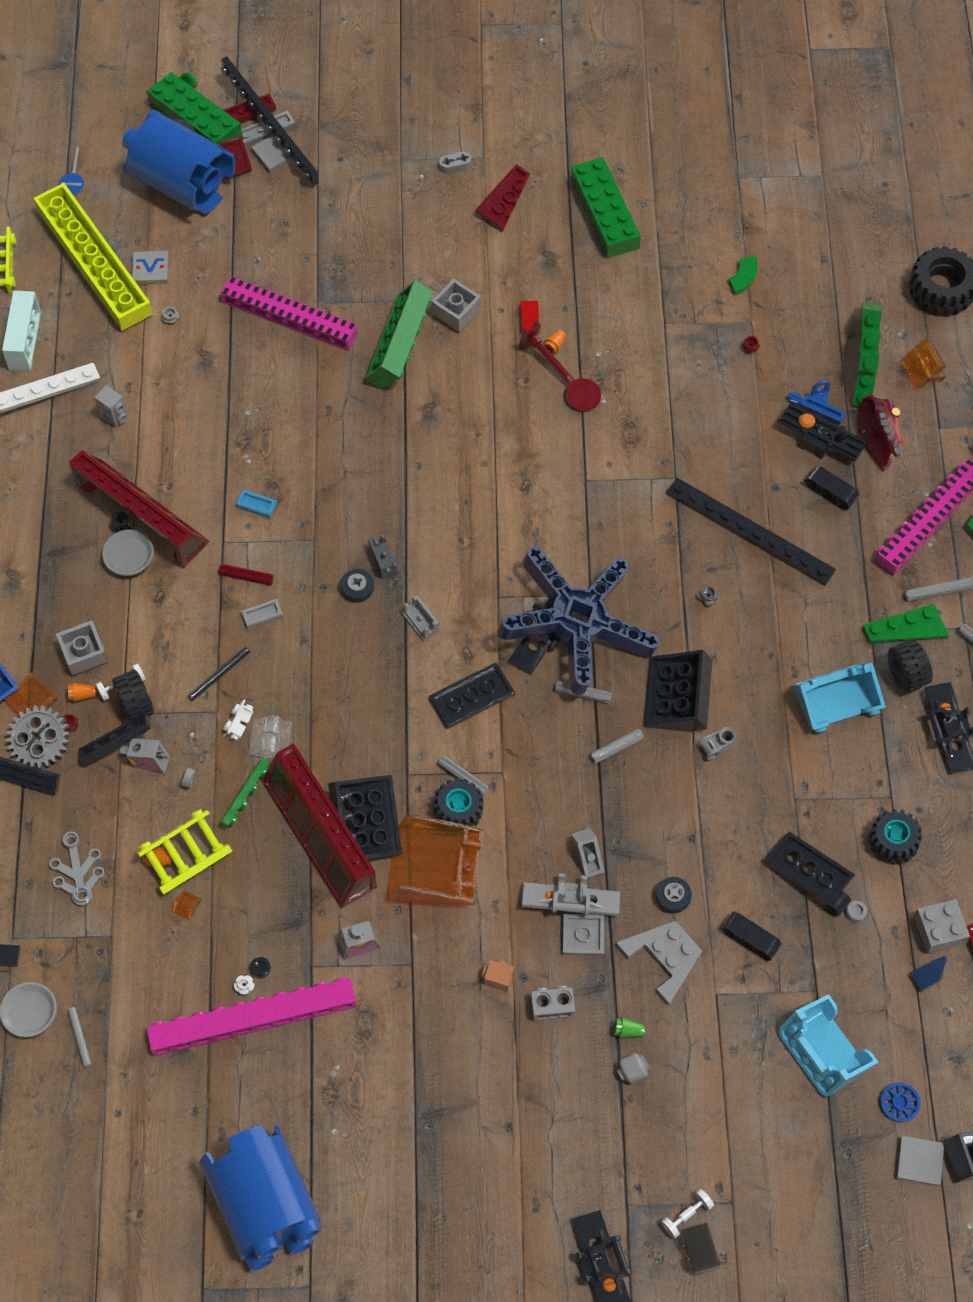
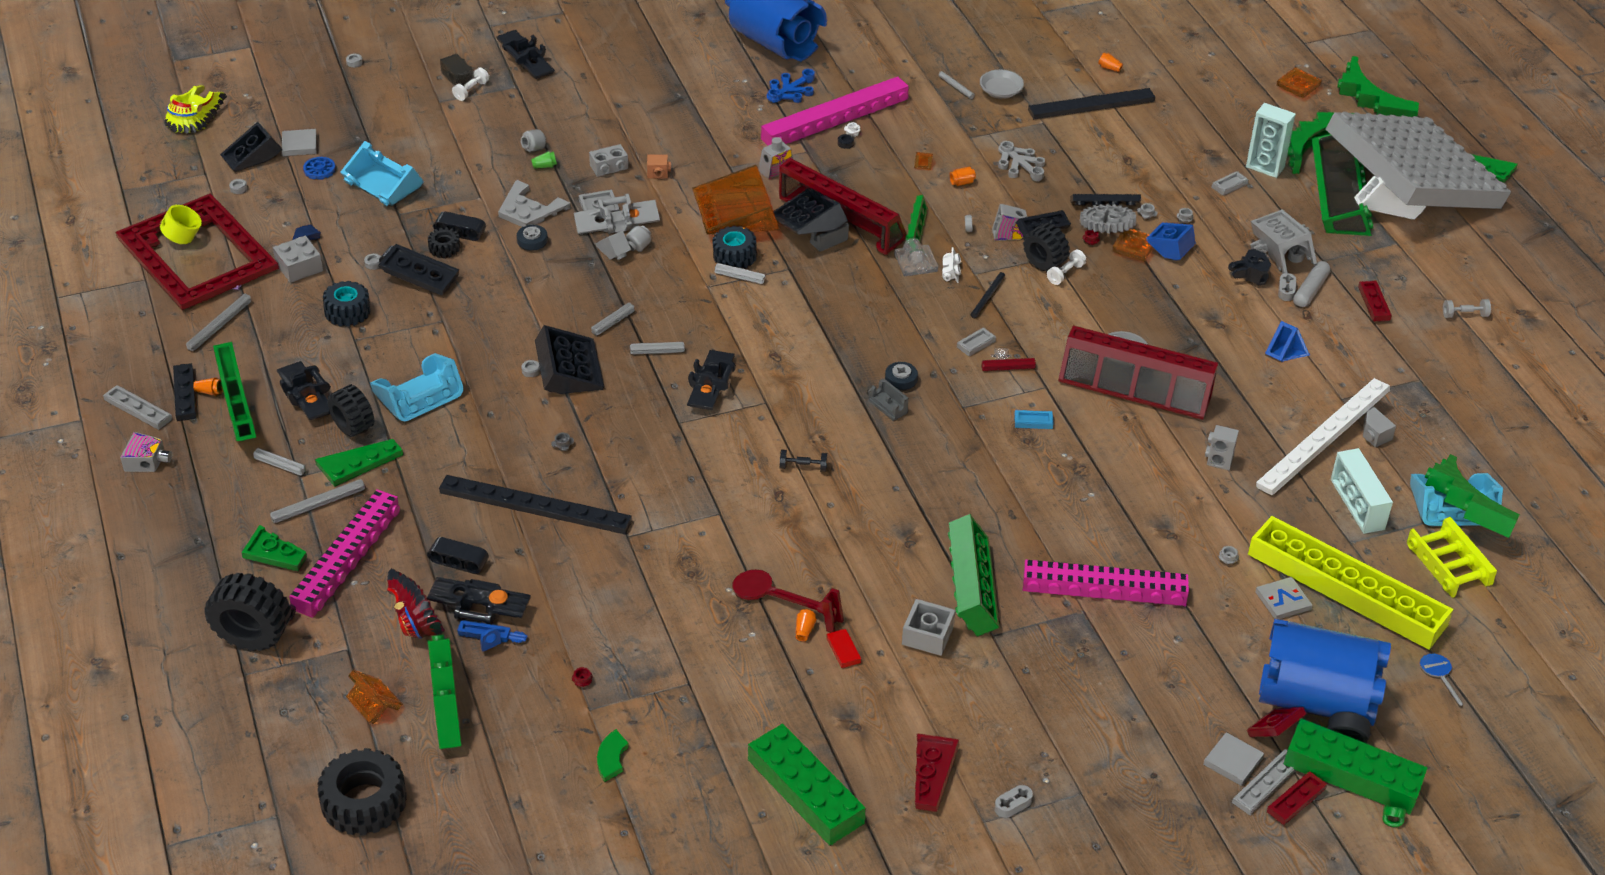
camera: 160 degrees right, 20 degrees down
light grey brick [56,620,108,675] -> none
orange cone [68,683,96,702] -> none
neon yellow fence [136,809,232,895] -> none
black plate [221,56,319,186] -> none
light grey hinge [402,595,439,642] -> none
black tile [429,662,515,729] -> none
dark blue beam [497,546,660,695] -> none
light grey piece [698,727,736,761] -> none
none -> black tyre [428,228,460,258]
none -> light grey tile [521,360,540,377]
none -> light grey head [626,226,651,251]
none -> blue plant [767,69,815,103]
none -> black wheel [779,449,828,472]
none -> clear plate [990,348,1012,360]

